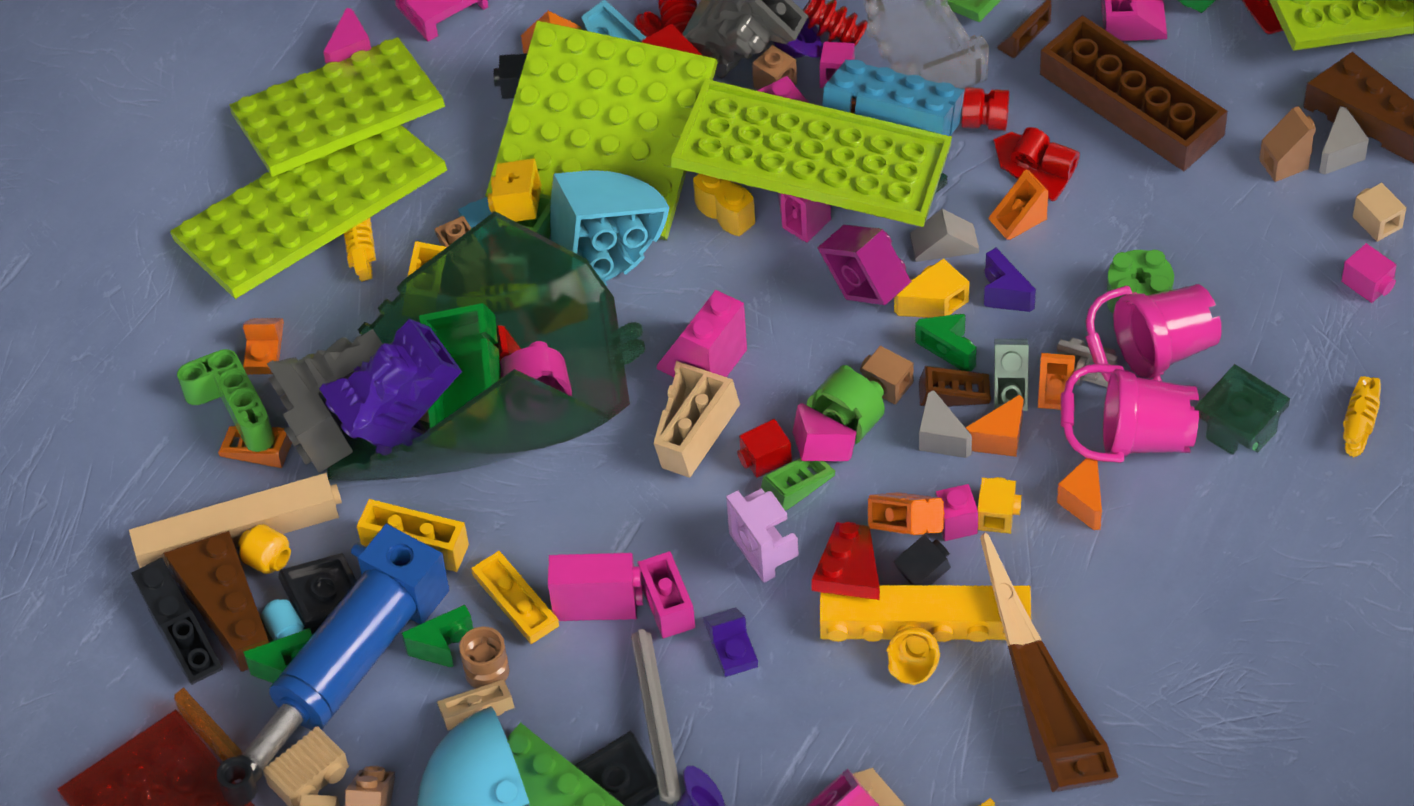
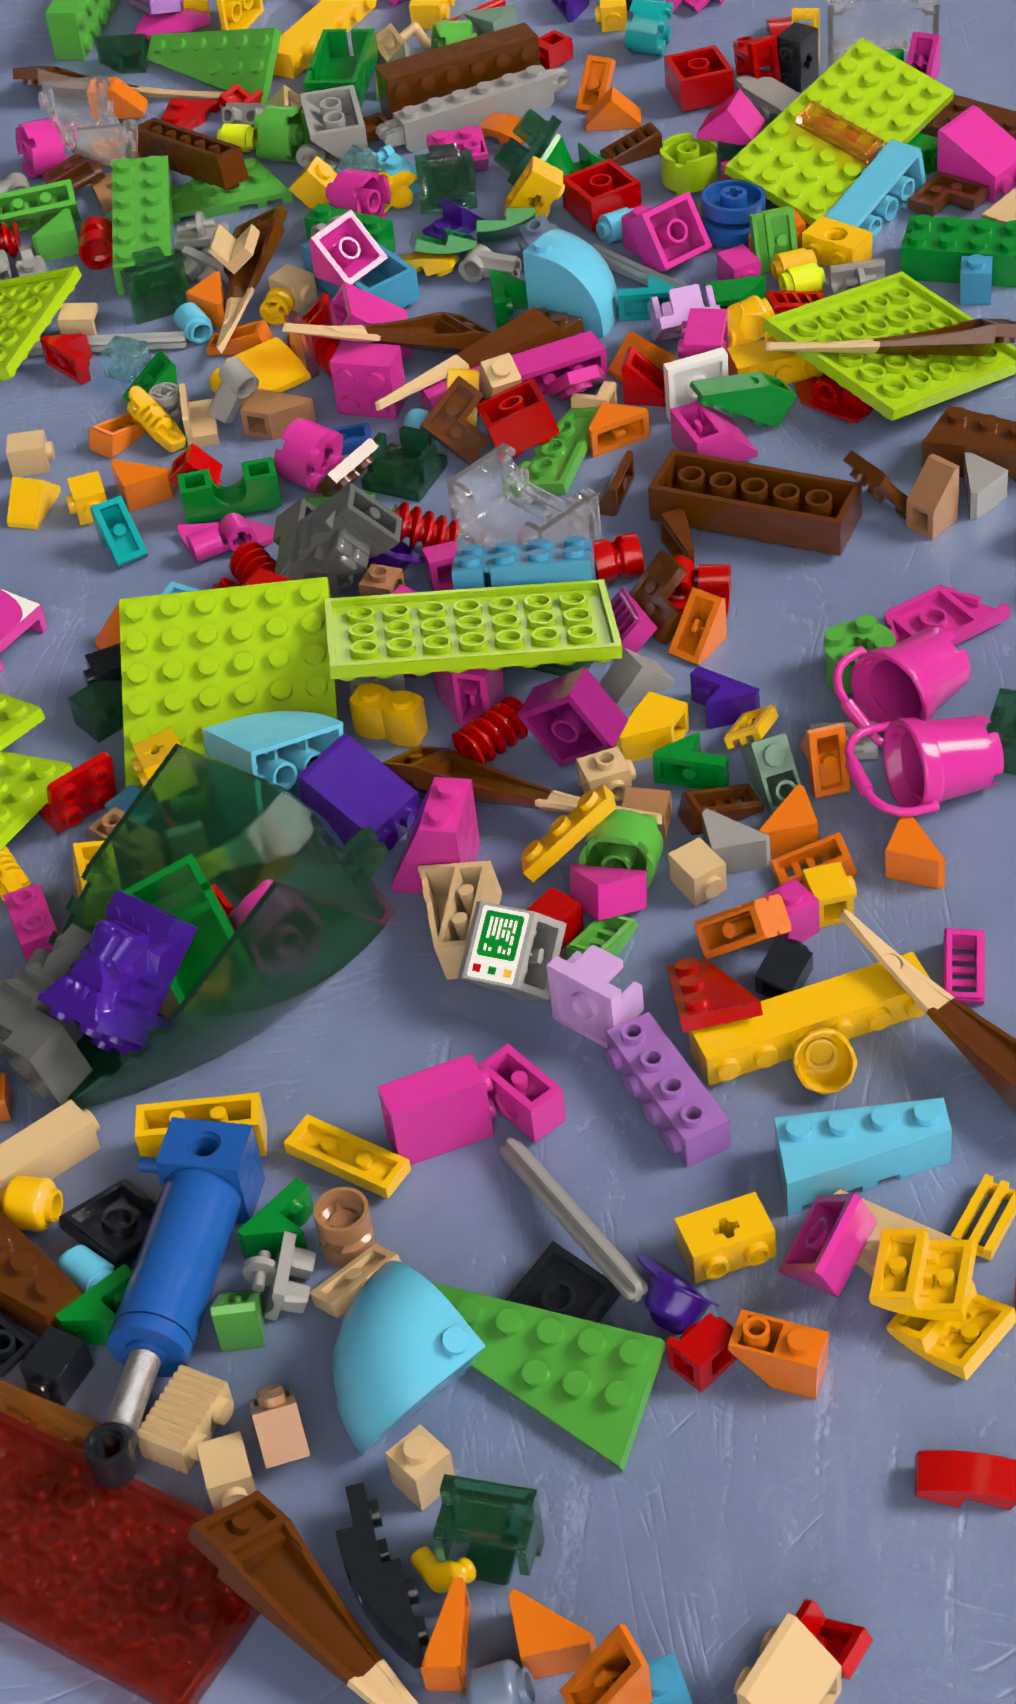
camera: 20 degrees left, 10 degrees down
dark purple slope [703,607,758,677] -> none
none -> dark pink brick [3,883,59,963]
none -> black brick [19,1325,94,1406]
none -> red bracket [38,752,117,835]
none -> clear green slope [68,680,123,743]
none -> bright green slope [210,1289,265,1352]
none -> light grey hips [242,1231,317,1321]
none -> dark purple slope [297,733,420,863]
none -> reddish brown plate [382,745,662,825]
none -> red piece [451,696,528,764]
none -> slope [458,901,567,1001]
none -> yellow plate [521,784,617,883]
none -> tan brick [576,746,636,802]
none -> medium lavender brick [604,1012,731,1167]
none -> dark pink slope [610,588,658,653]
none -> reddish brown plate [629,550,688,645]
none -> reddish brown slope [660,508,695,564]
none -> tan brick [668,837,727,906]
none -> yellow brick [674,1192,776,1284]
none -> yellow tile [724,704,779,750]
none -> orange slope [769,831,858,886]
none -> medium azure wedge [774,1097,952,1216]
none -> reddish brown plate [843,450,908,519]
none -> dark pink wing [884,585,1010,646]
none -> dark pink slope [943,928,985,1005]

